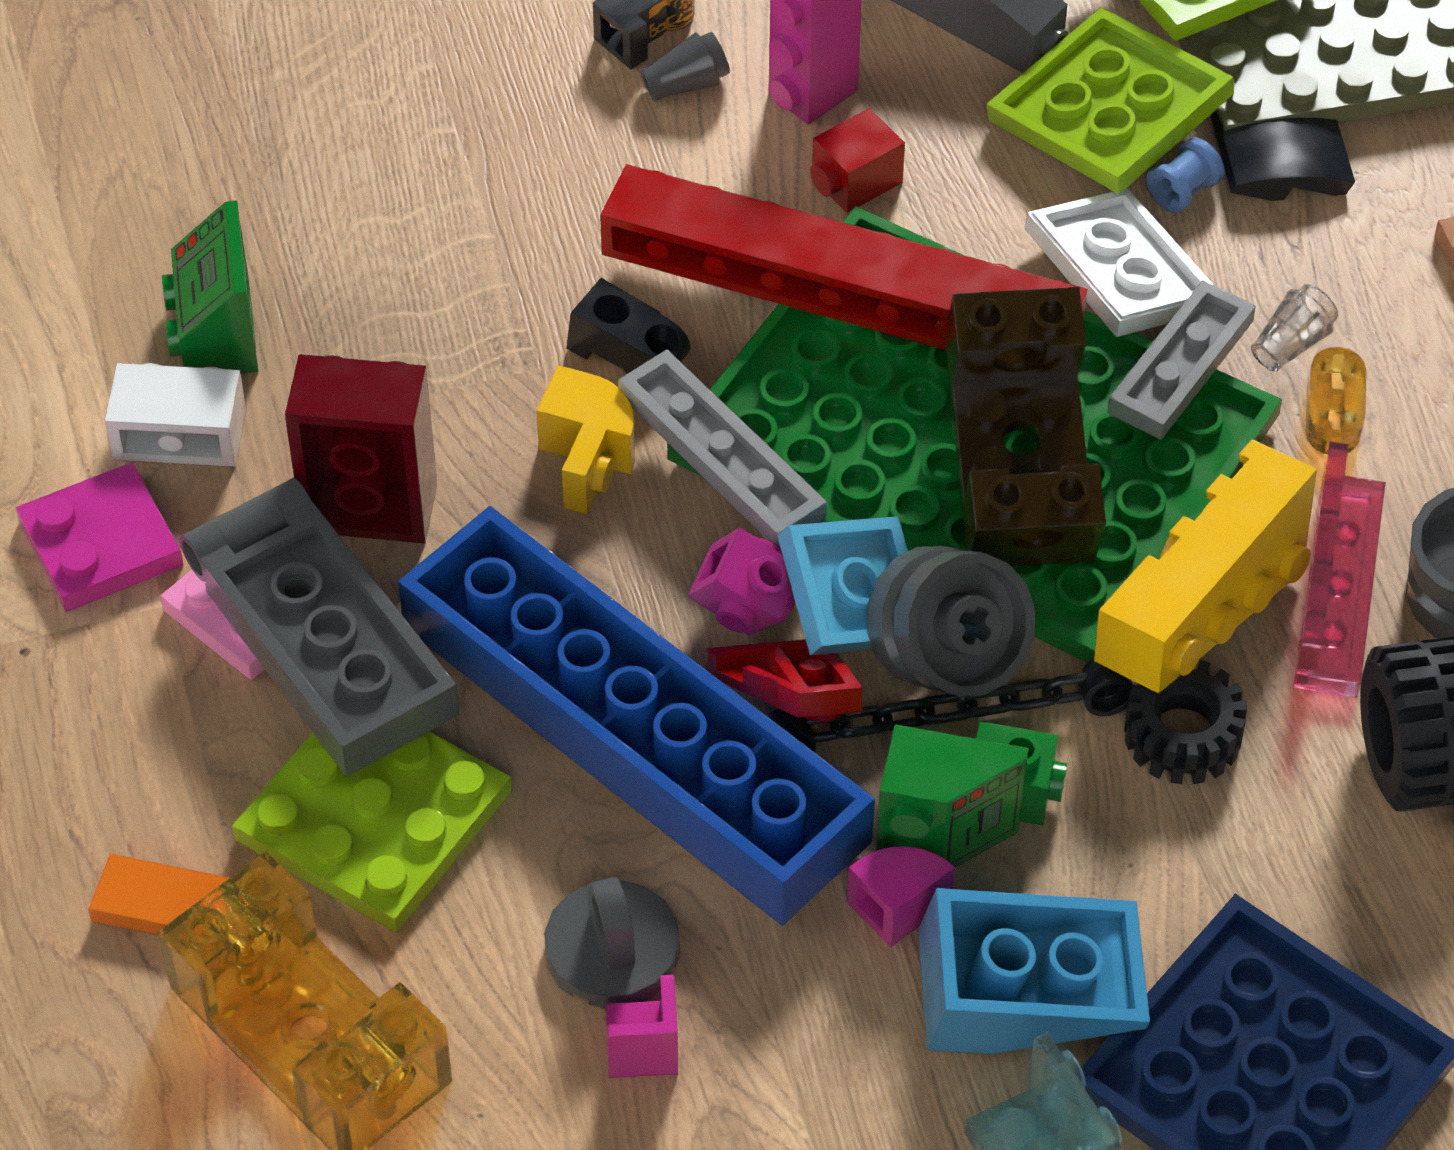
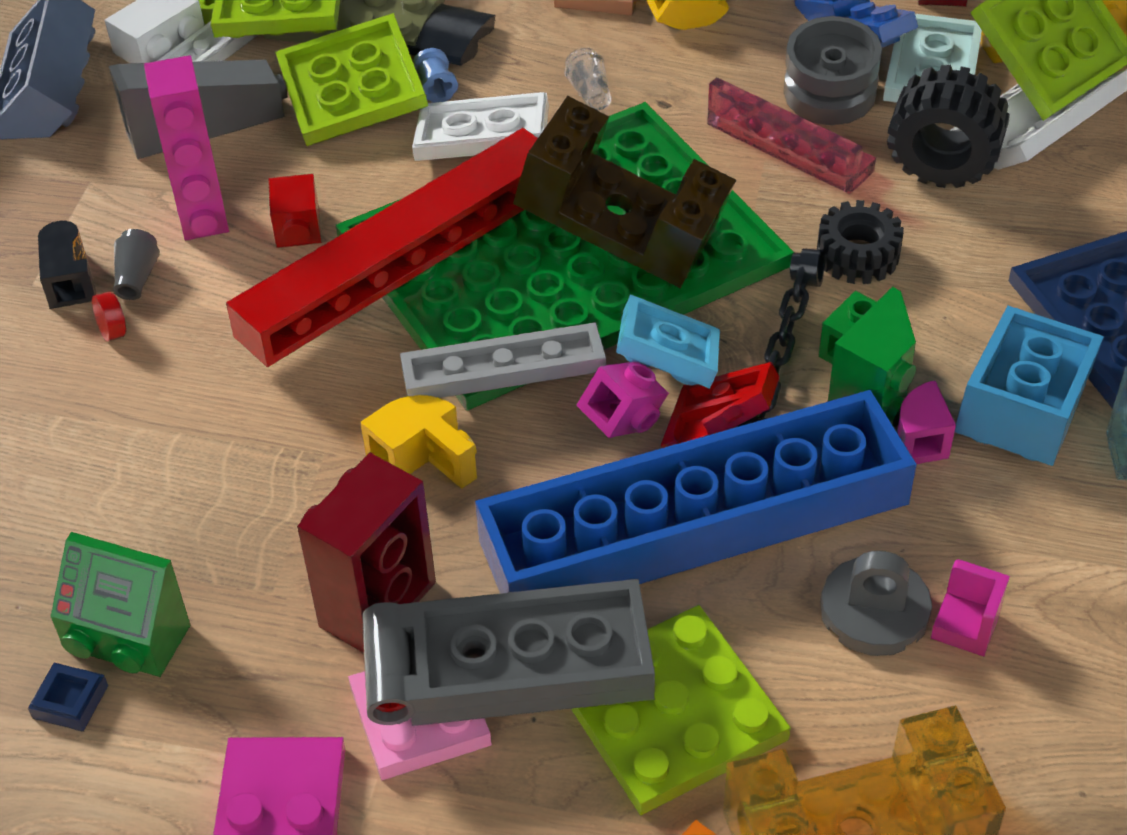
camera: 60 degrees left, 5 degrees down
white brick [105,363,246,467] -> none
black leg [566,278,691,374] -> none
dark grey wheel [867,546,1035,697] -> none
yellow wedge [1094,439,1317,694] -> none
light grey plate [1107,280,1256,440] -> none
clear yellow beam [1305,347,1367,456] -> none
none -> dark blue tile [28,662,108,732]
none -> red tile [92,291,126,341]

